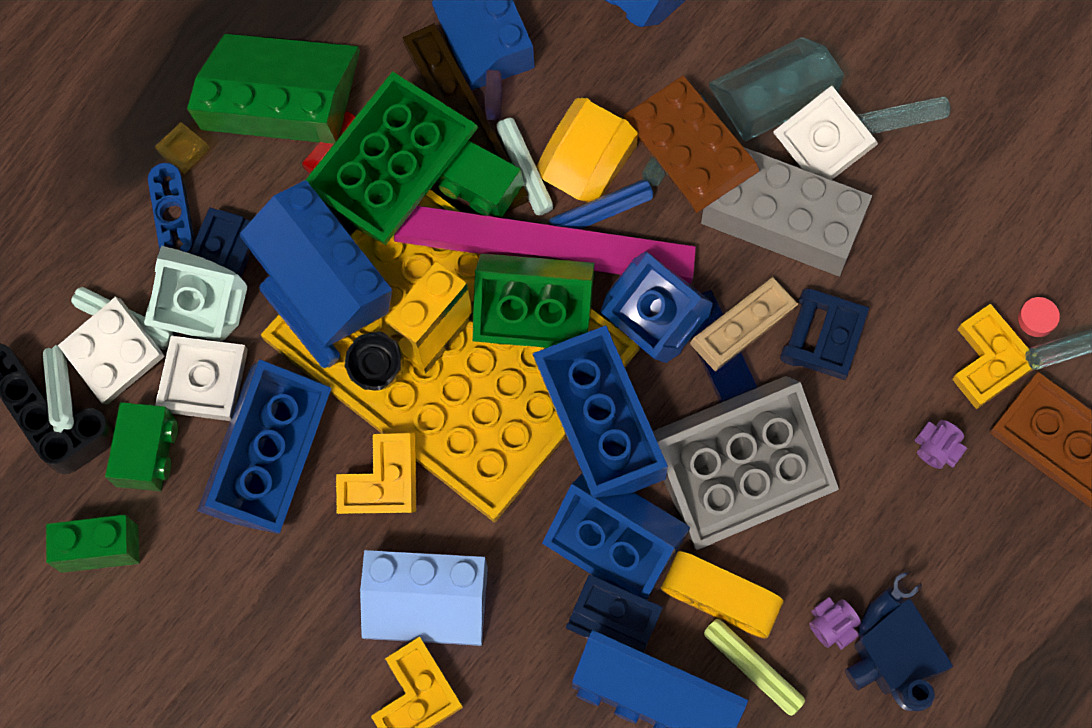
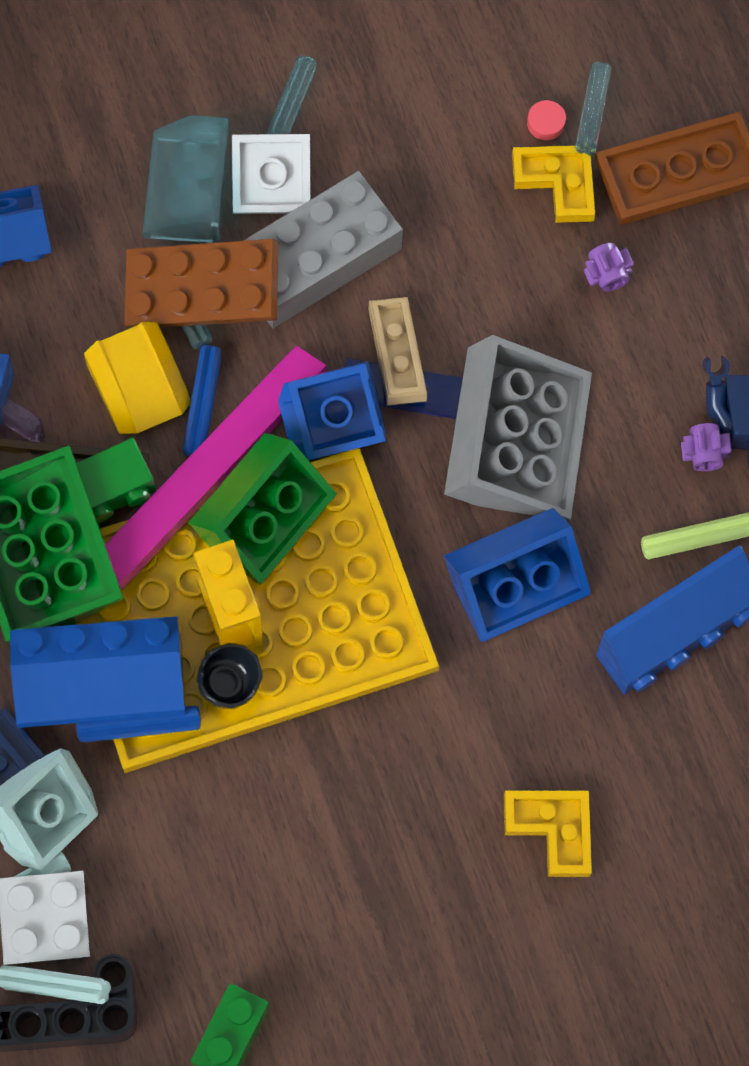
camera: 65 degrees left, 0 degrees up
green brick [105,402,178,492] -> none
white plate [155,336,248,421] -> none
blue slope [197,359,331,534] -> none
yellow plate [336,433,416,514] -> none
light blue slope [360,550,488,646] -> none
light aqua axle [496,117,553,216] -> none
blue slope [533,326,668,498] -> none
dark blue plate [565,574,663,653] -> none
yellow beam [661,551,784,639] -> none
dark blue plate [780,289,869,380] -> none

